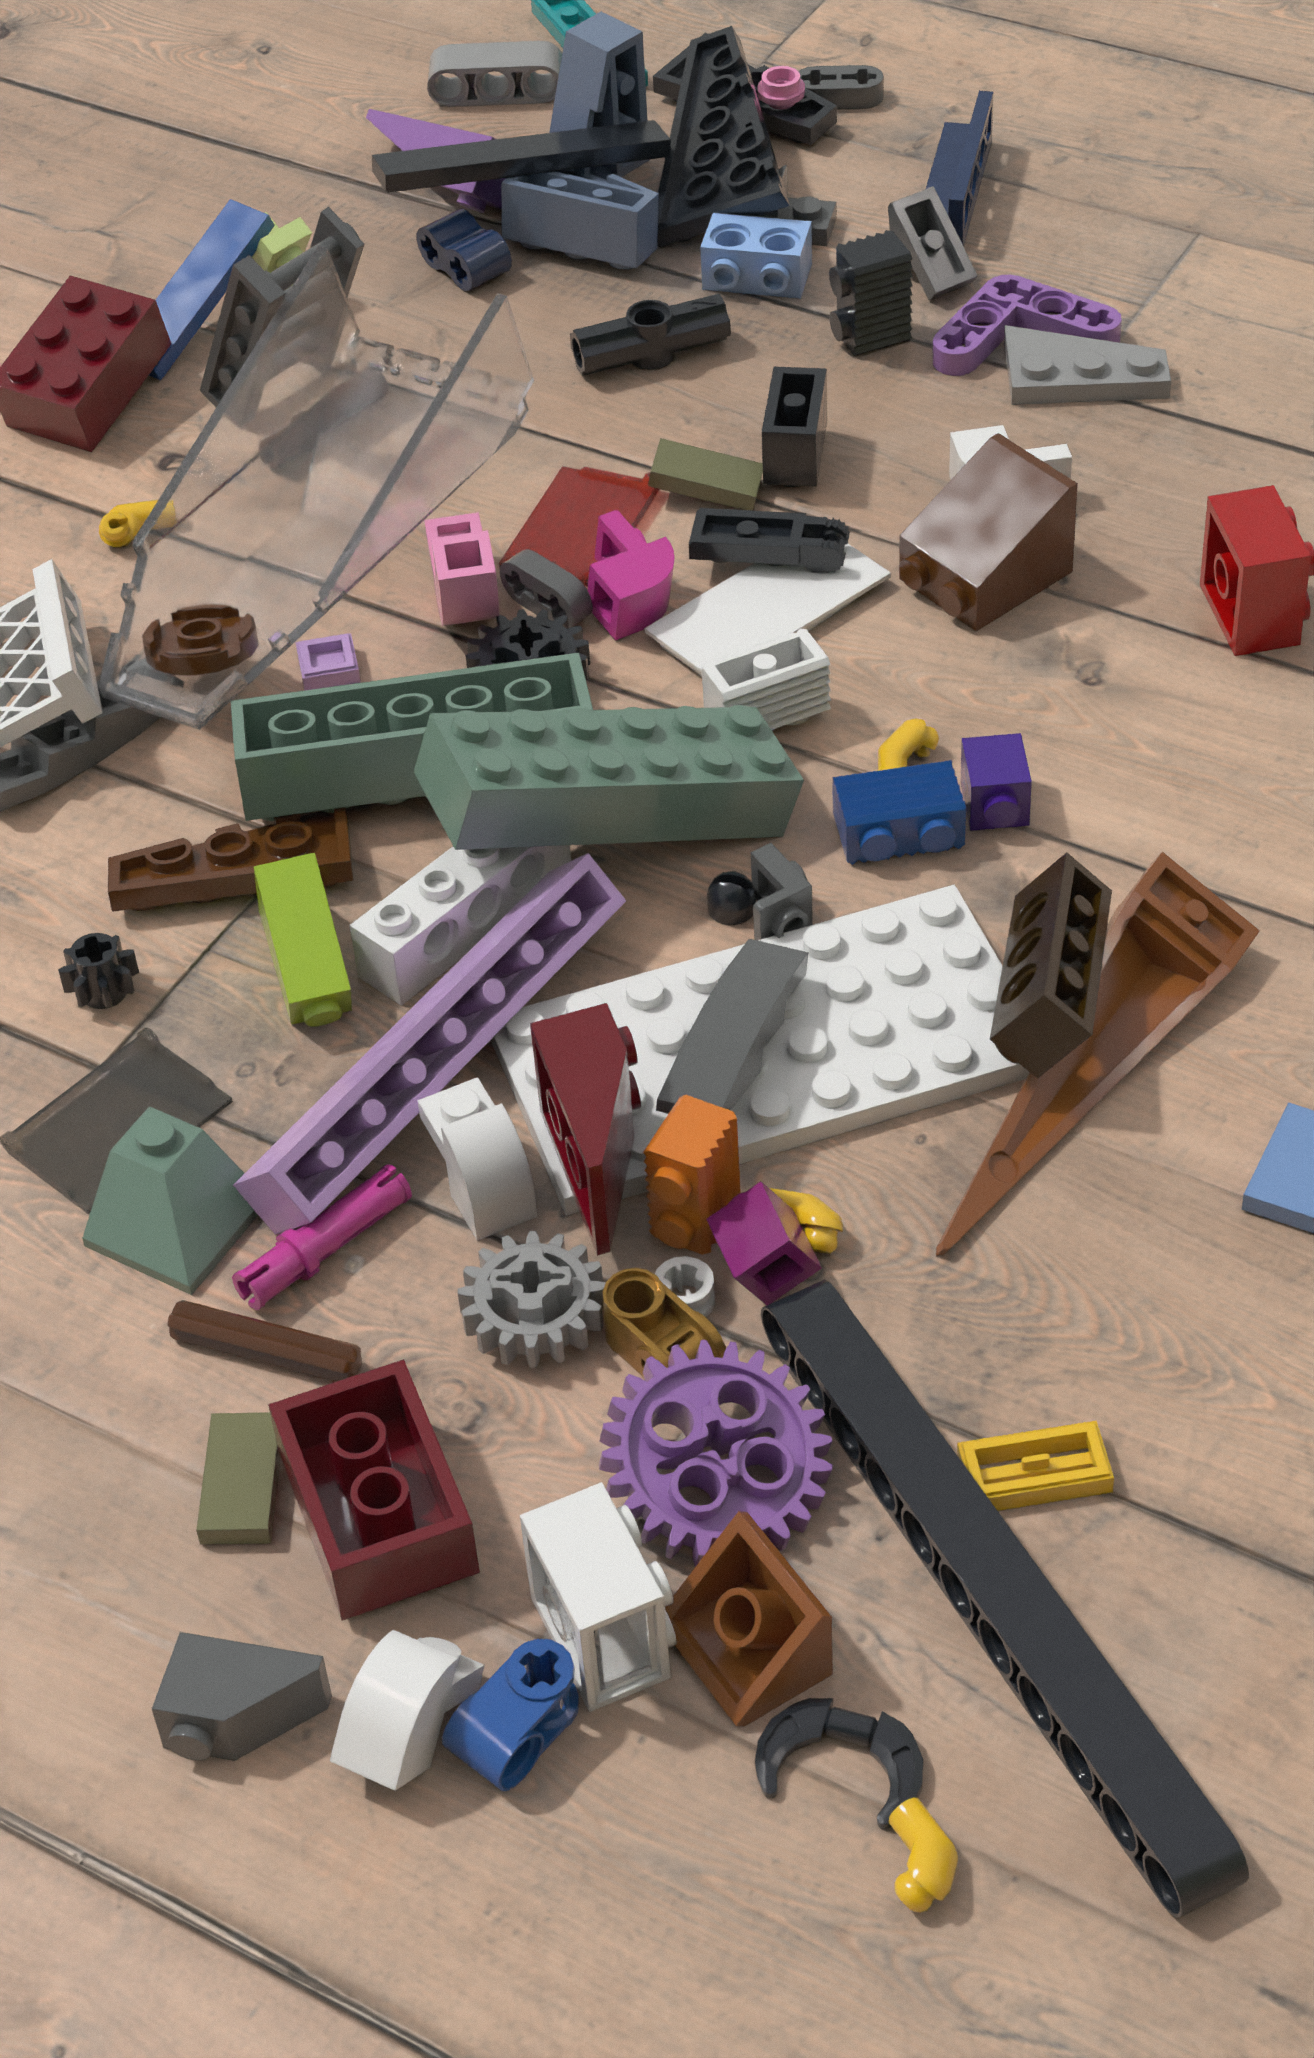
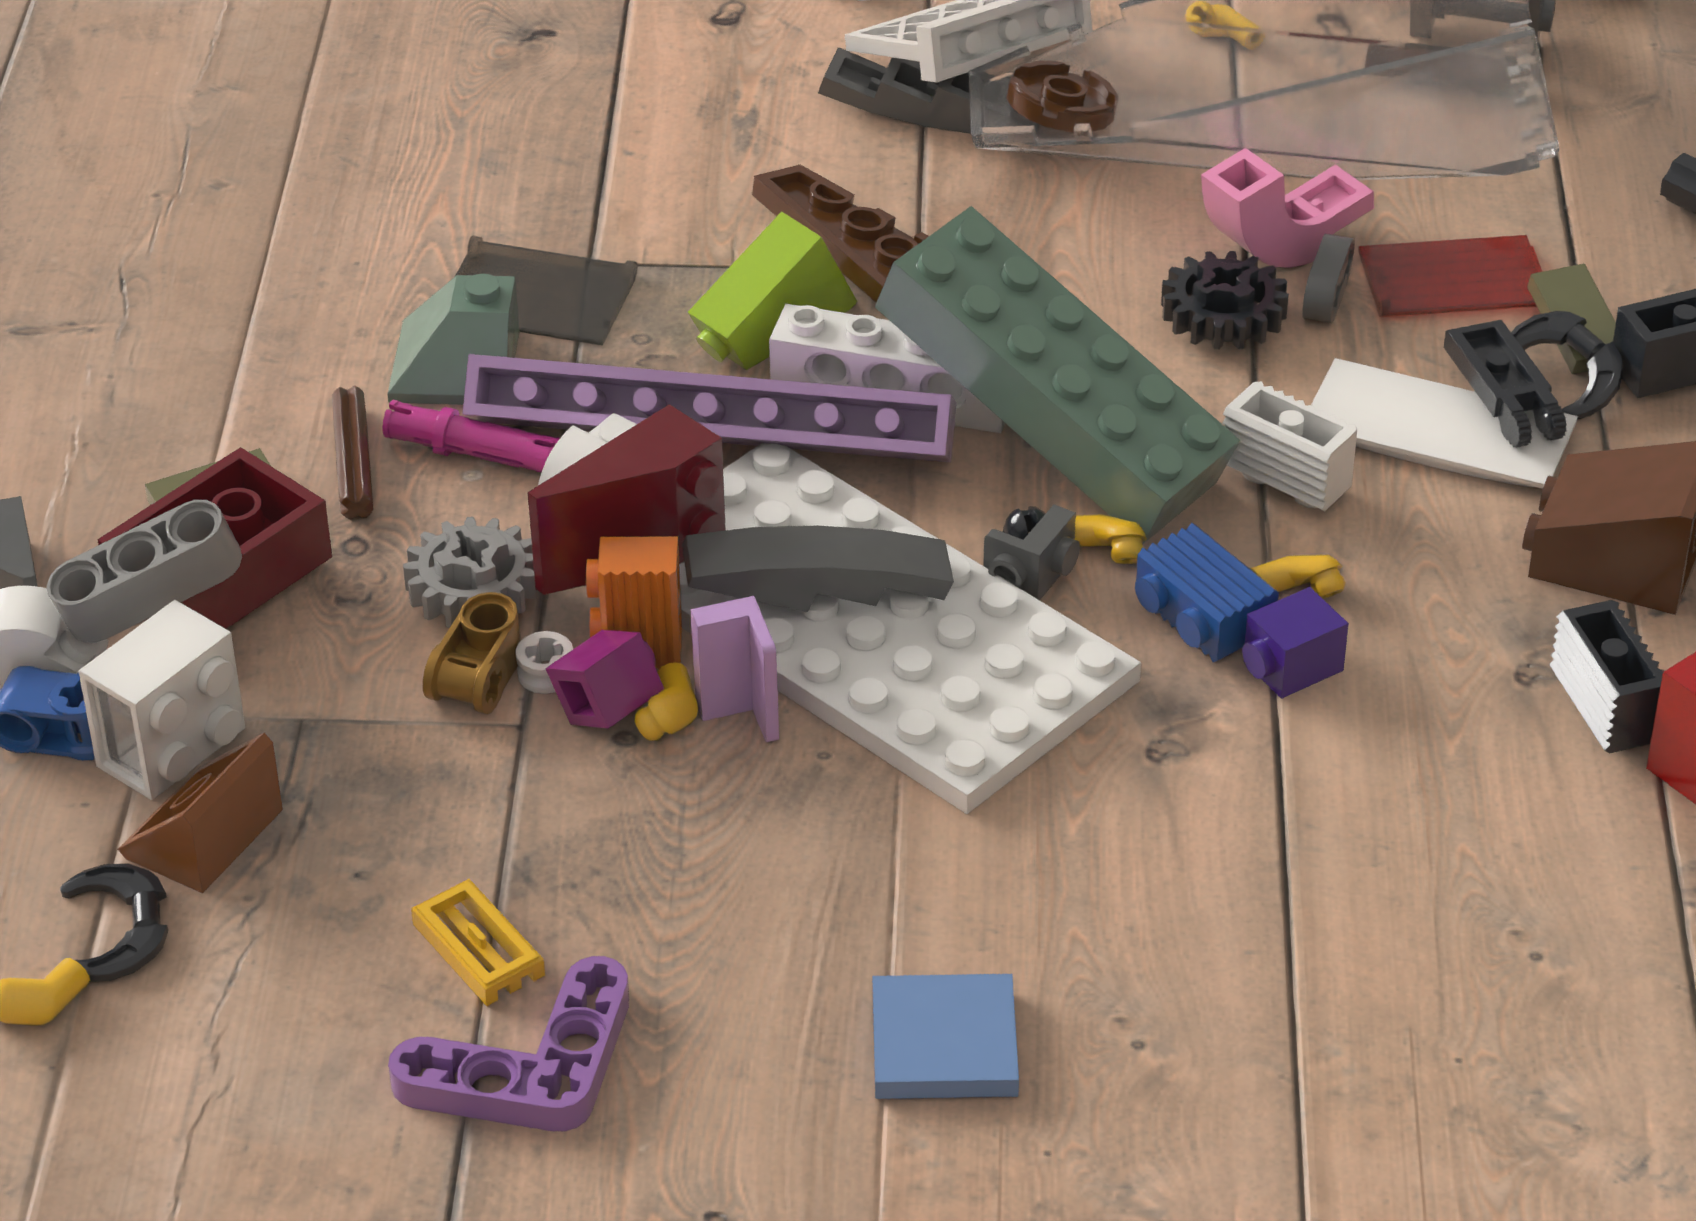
camera: 60 degrees right, 5 degrees down
black gear [58,933,139,1009] -> none
sand green brick [231,653,593,821] -> none
lavender tile [295,633,361,690] -> none
dark pink brick [587,510,675,640] -> none
medium lavender gear [599,1340,832,1567] -> none
black beam [761,1279,1249,1918] -> none
dark orange plate [936,852,1260,1256] -> none
dark brown brick [989,852,1112,1079] -> none
none -> light grey beam [47,500,242,643]
none -> medium lavender beam [388,956,629,1131]
none -> lavender panel [690,596,779,742]
none -> yellow arm [1075,515,1147,564]
none -> black piece [1511,311,1624,420]
none -> black brick [1549,600,1665,754]

